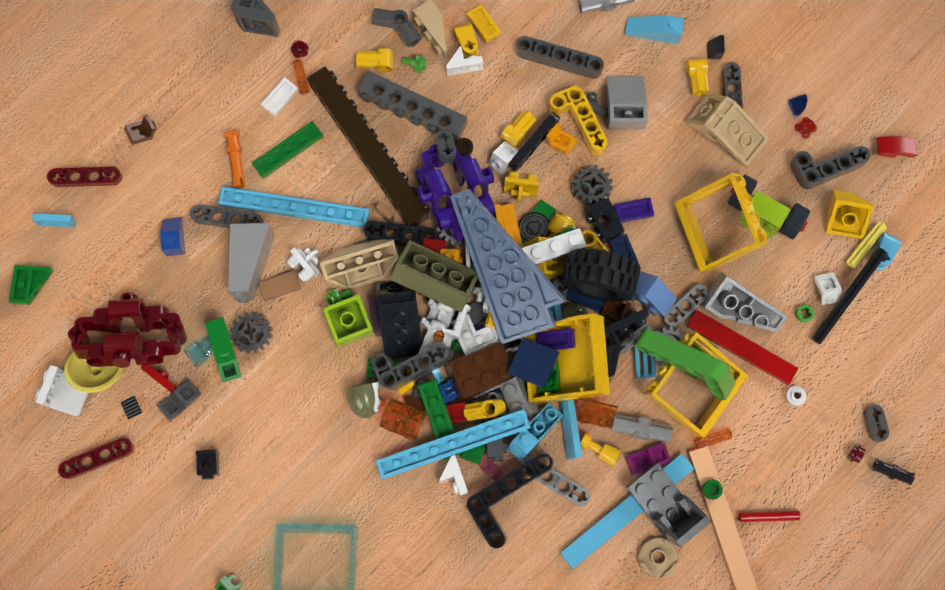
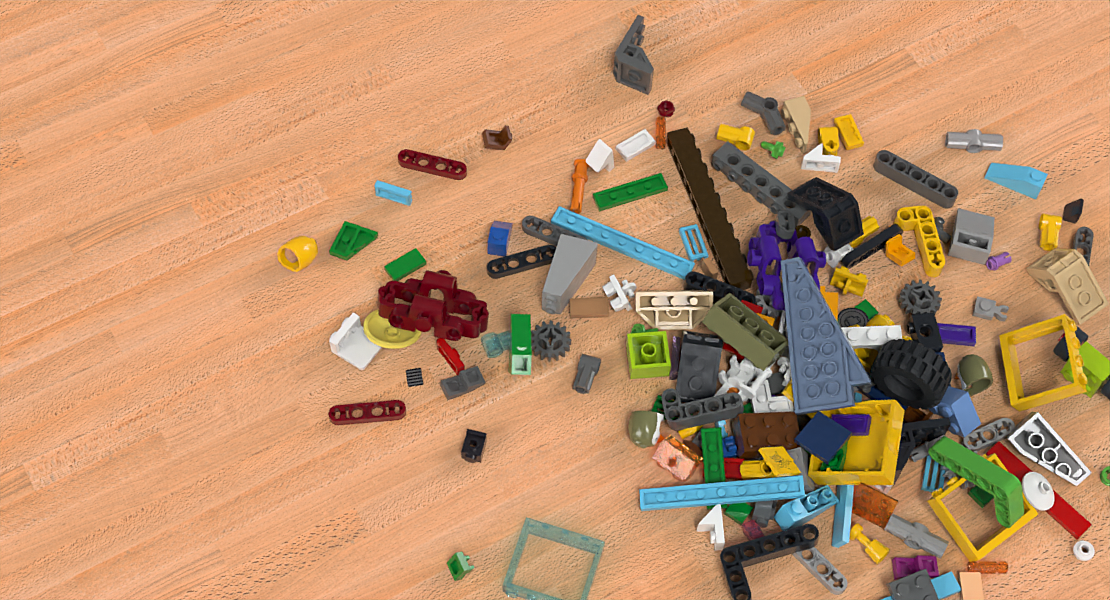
camera: 15 degrees right, 15 degrees down
none -> green tile [384,248,427,281]
none -> black beam [487,245,556,279]
none -> dark grey piece [573,354,601,394]
none -> white slope [586,139,614,172]
none -> medium azure tile [679,224,709,262]
none -> yellow piece [758,446,801,477]
none -> black bracket [787,177,864,251]
none -> olive piece [954,354,993,397]
none -> light grey plate [972,296,1009,322]
none -> medium lavender pin [986,252,1012,271]
none -> white dish [1022,472,1054,511]

